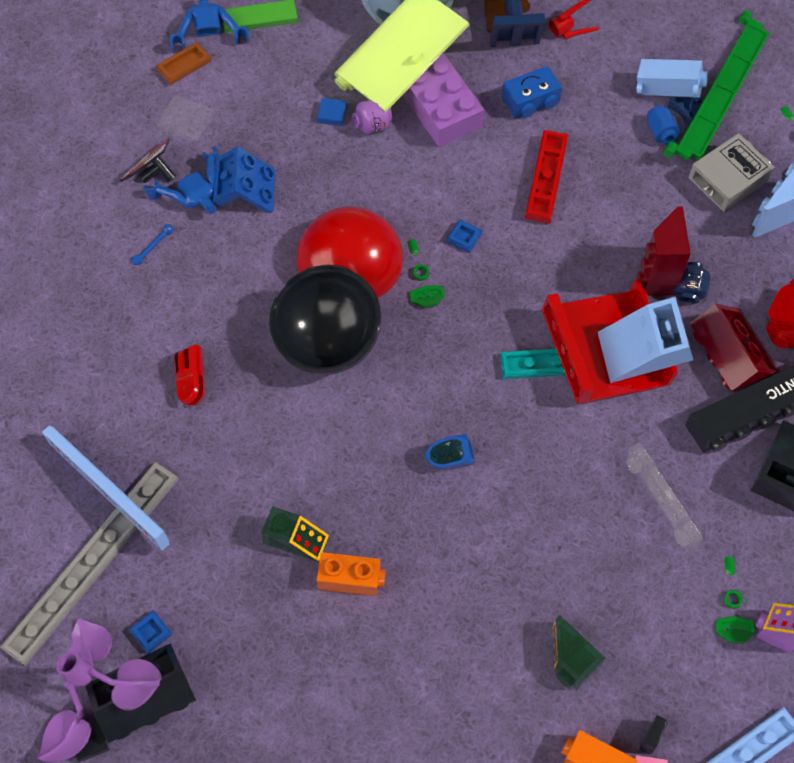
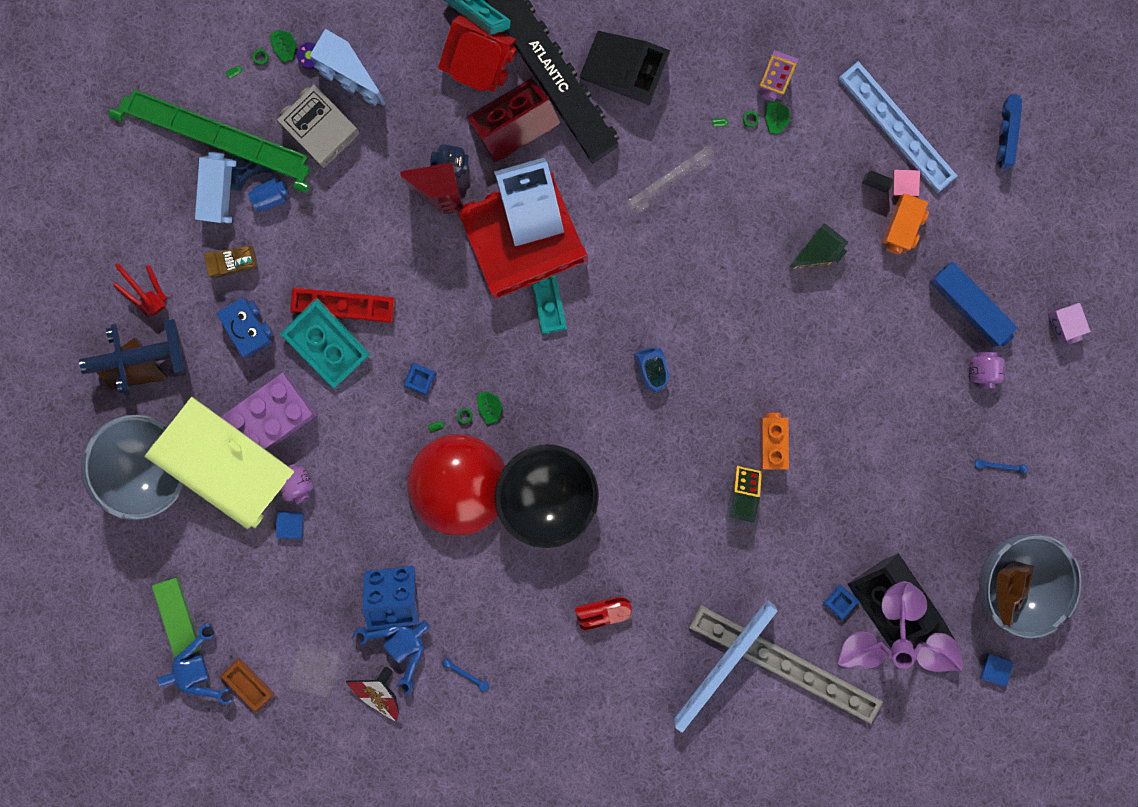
camera: 95 degrees left, 25 degrees up
none -> pearl gold leg [204,246,258,279]
none -> teal tile [280,298,371,389]

